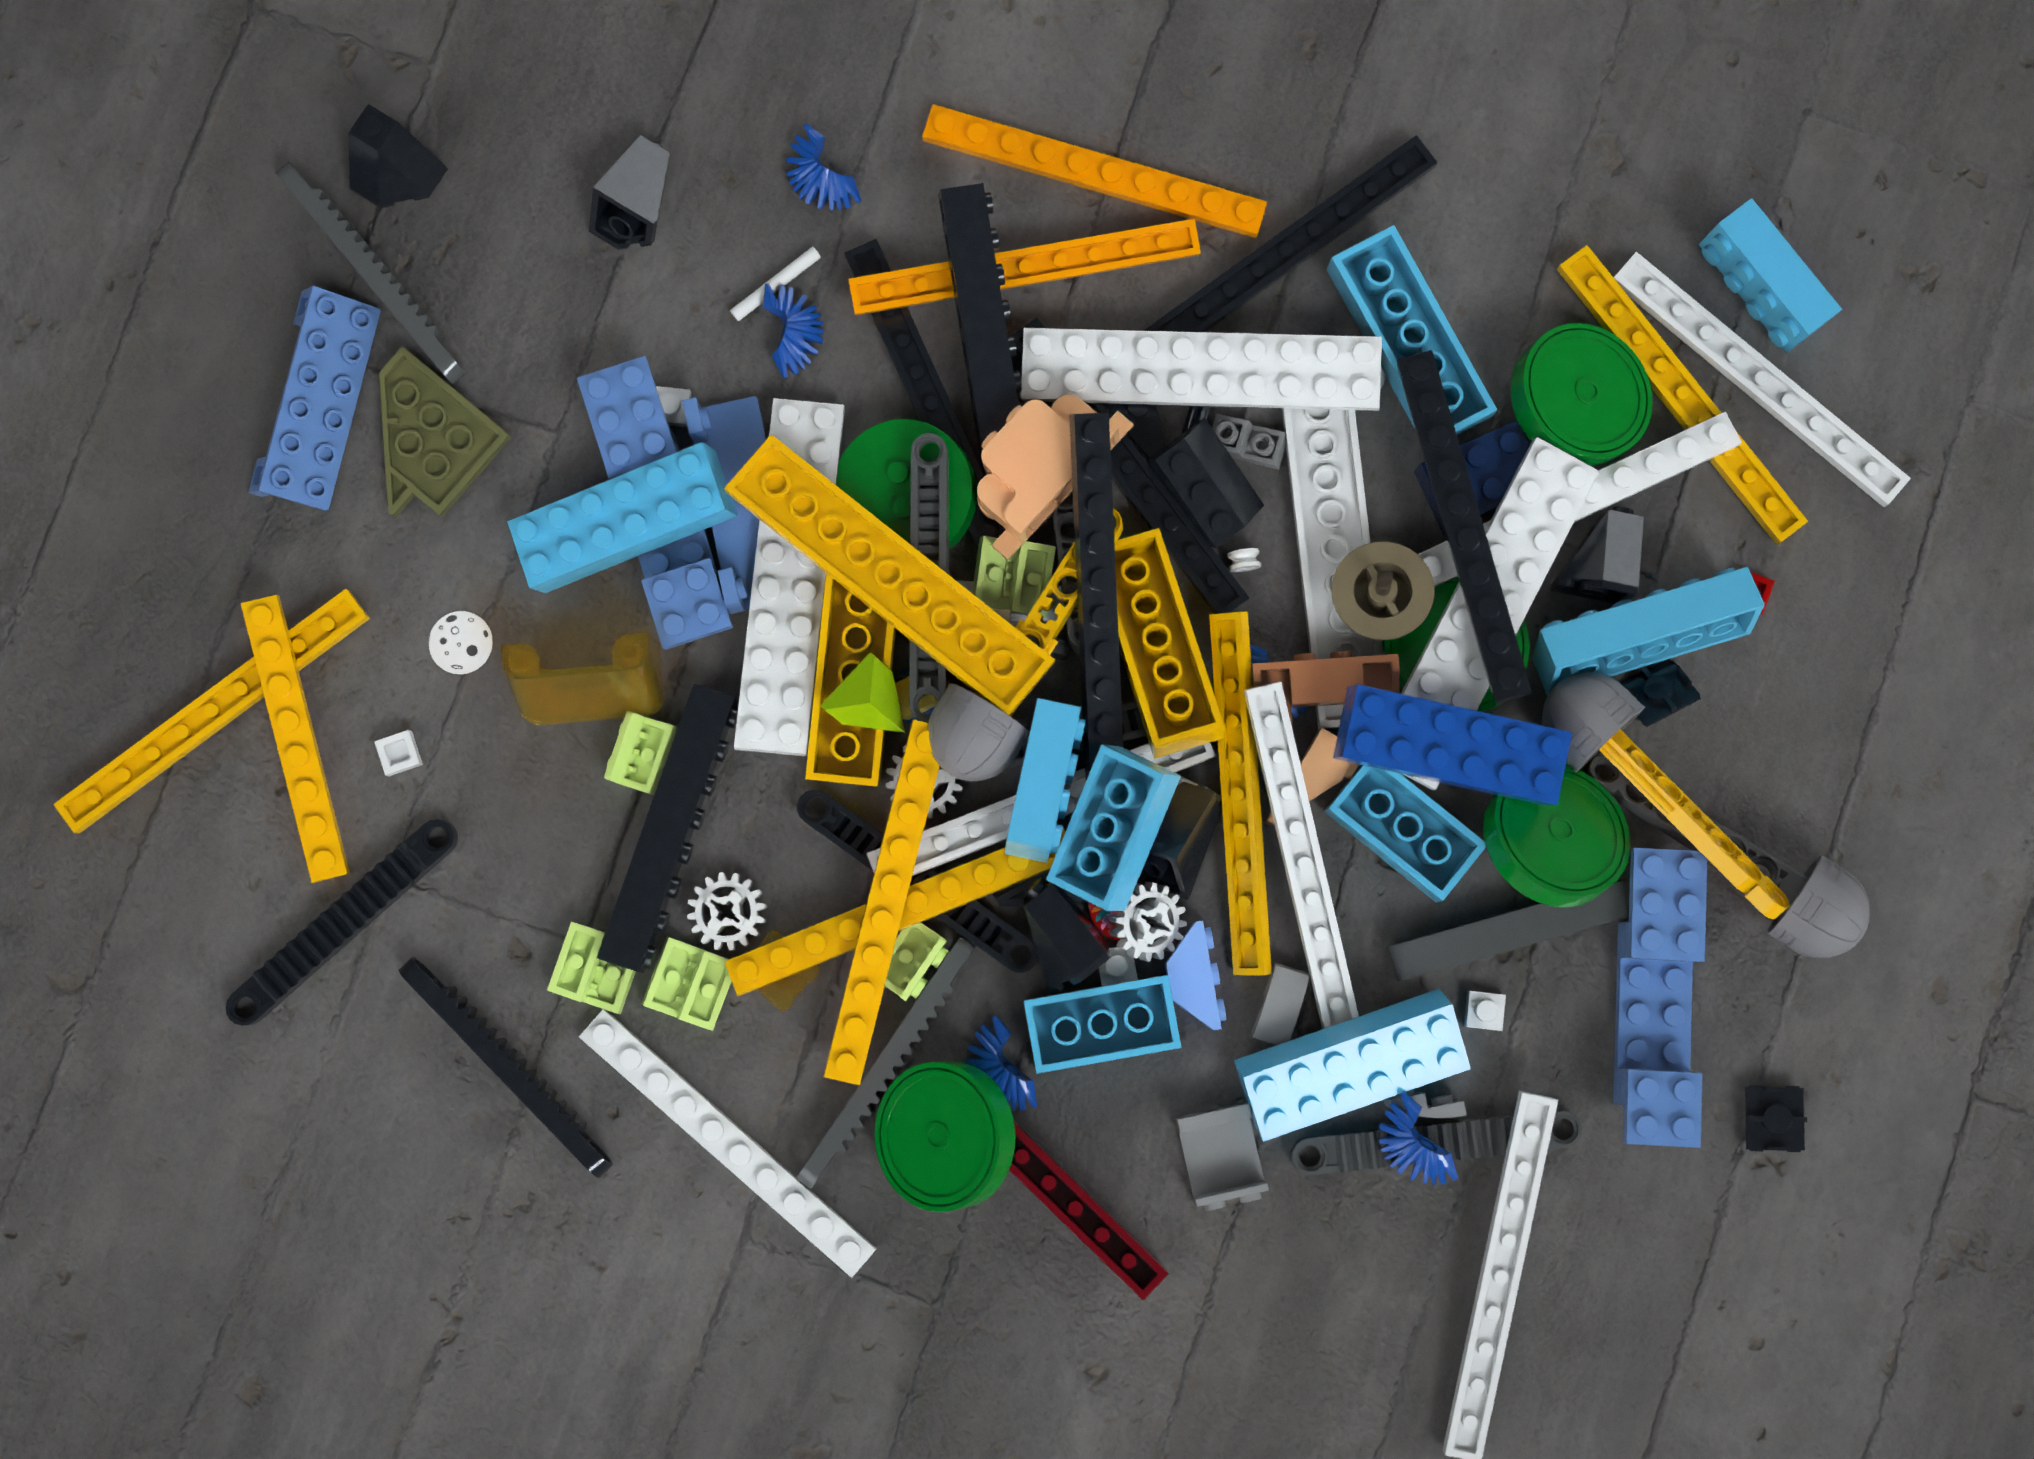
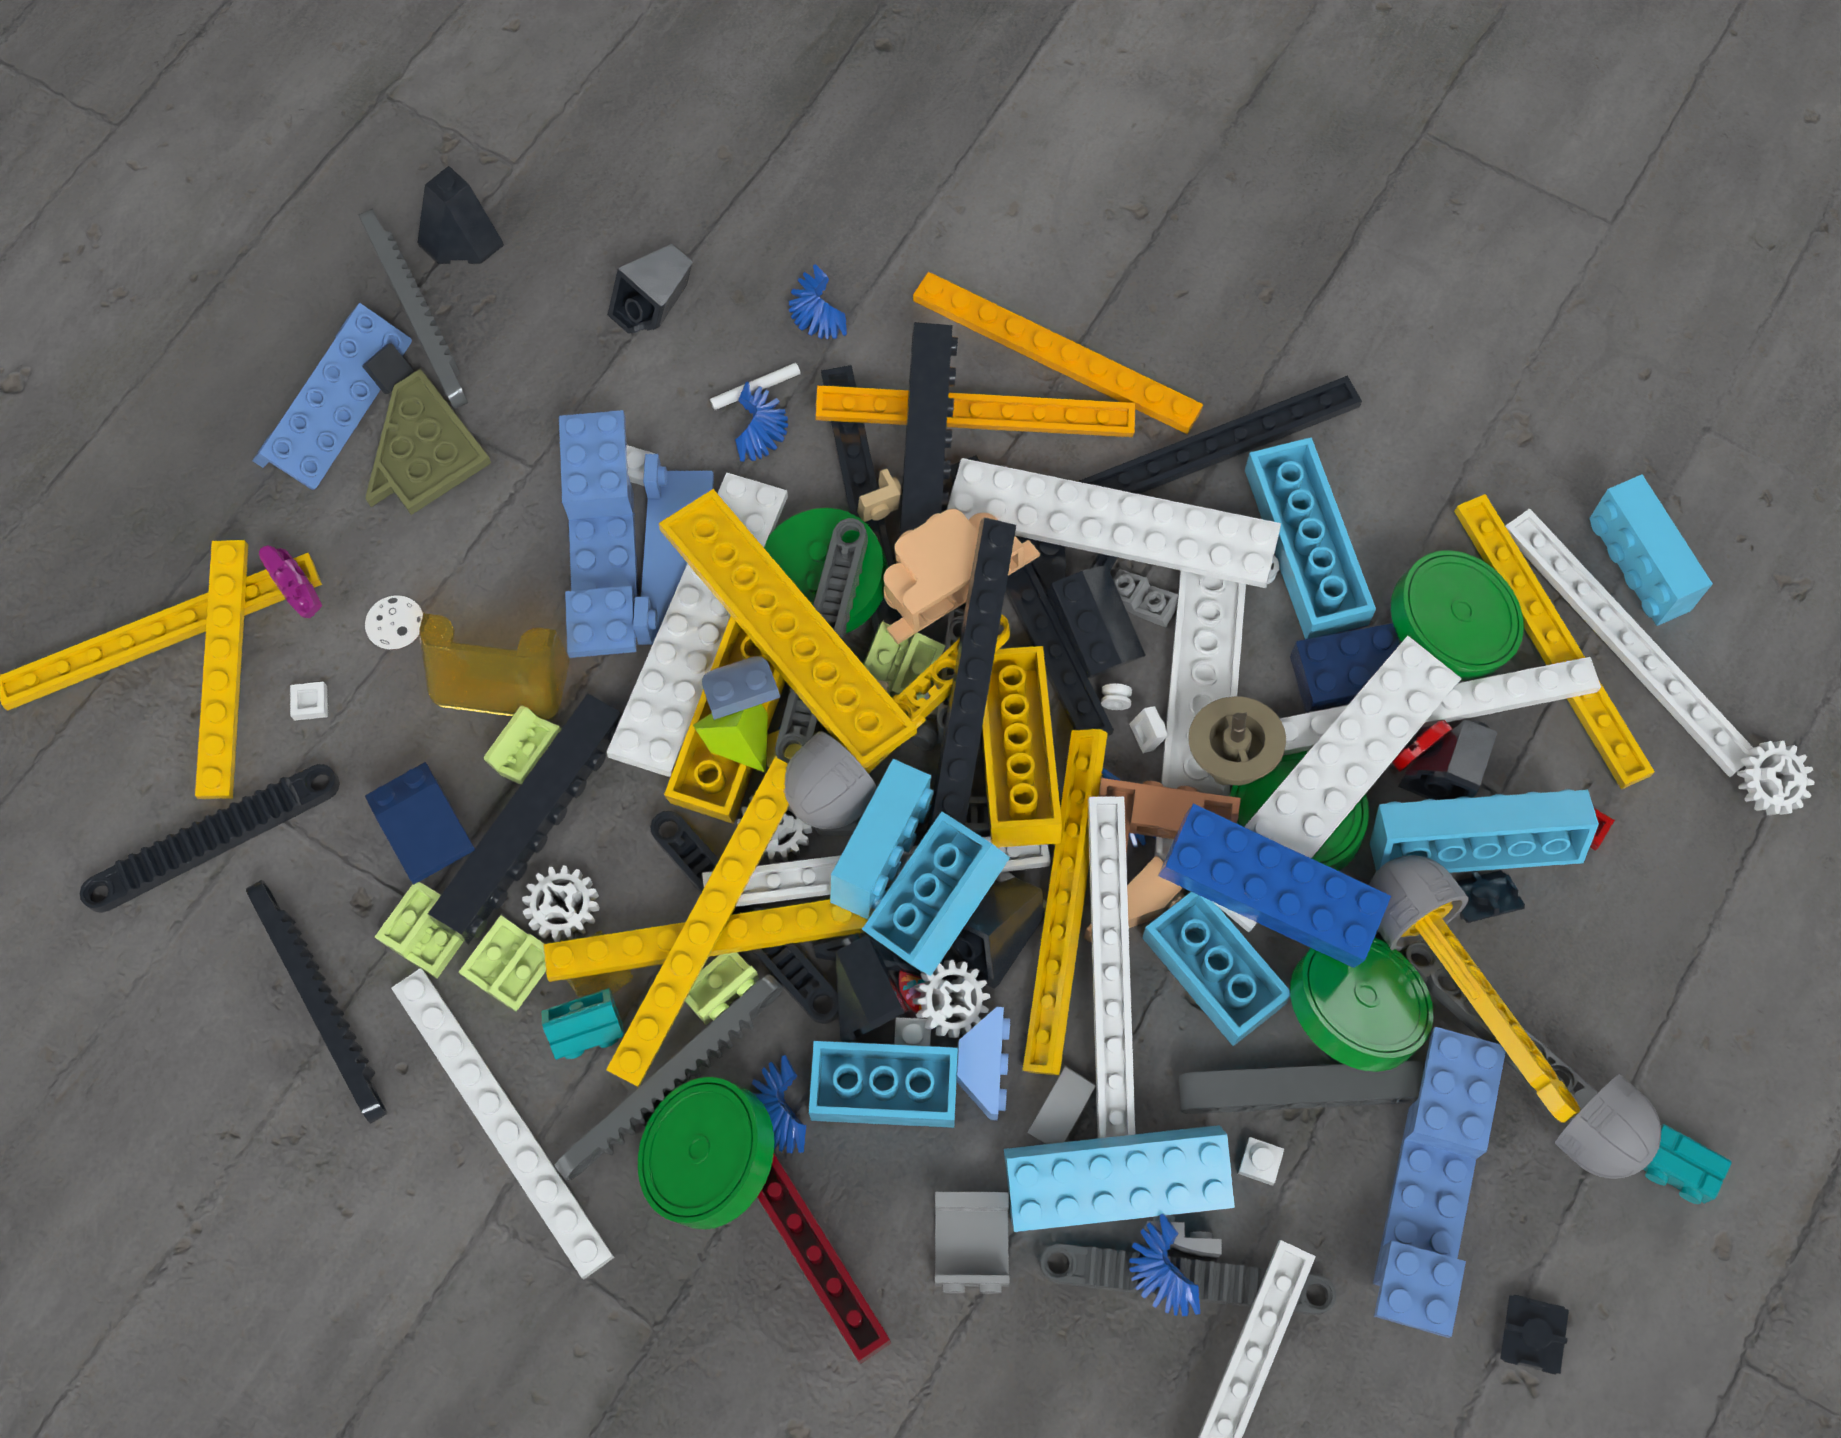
camera: 15 degrees right, 15 degrees down
medium azure brick [507,442,738,593] -> none
black plate [1397,350,1532,704] -> none
none -> magenta hinge [259,545,322,618]
none -> black piece [362,343,414,394]
none -> dark blue slope [365,762,475,885]
none -> teal brick [541,988,624,1060]
none -> sand blue slope [702,656,780,720]
none -> tan bracket [857,468,902,522]
none -> white plate [1129,706,1168,753]
none -> red tile [1392,720,1452,772]
none -> teal brick [1643,1124,1732,1204]
none -> white gear [1737,740,1814,815]

